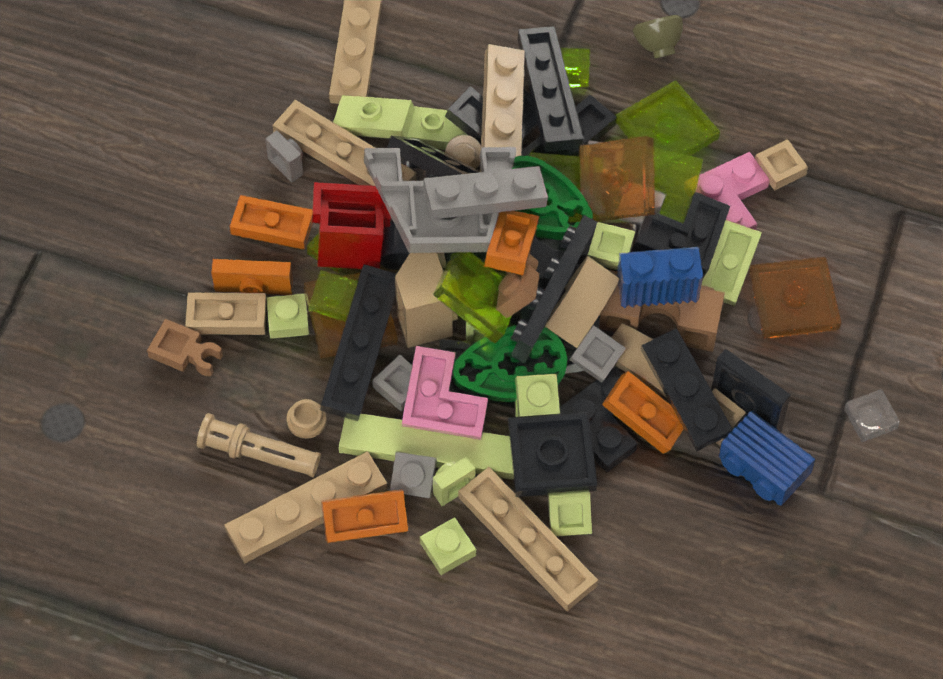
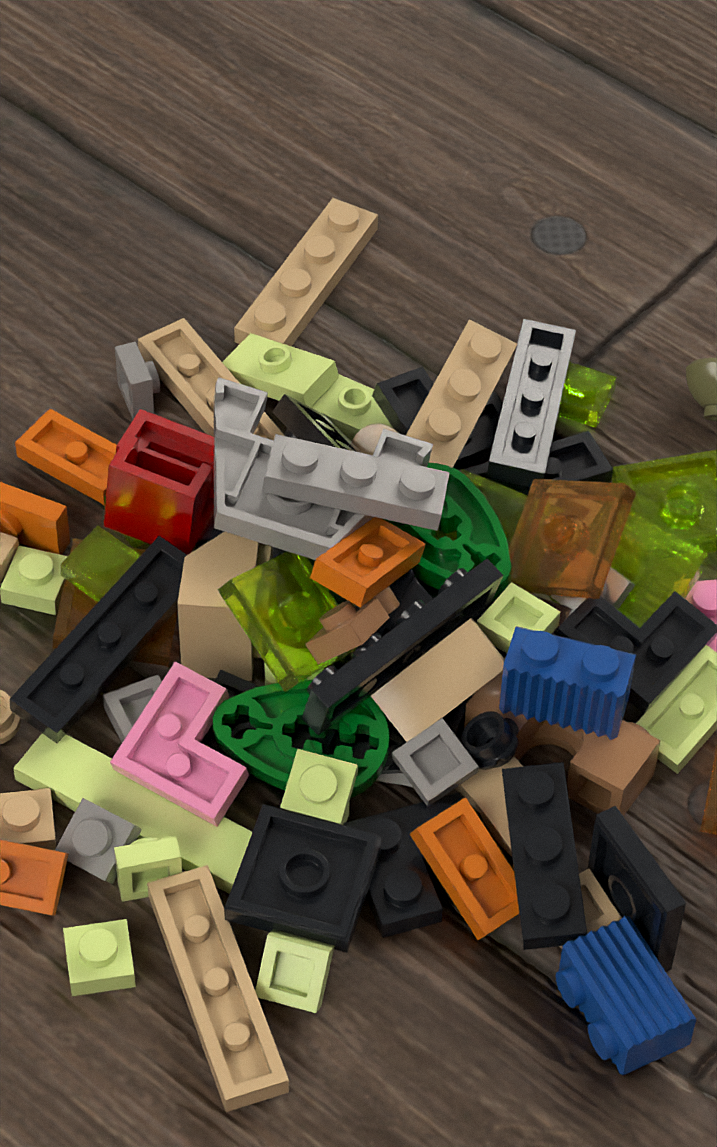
camera: 20 degrees right, 10 degrees down
none -> black plate [461,711,519,770]

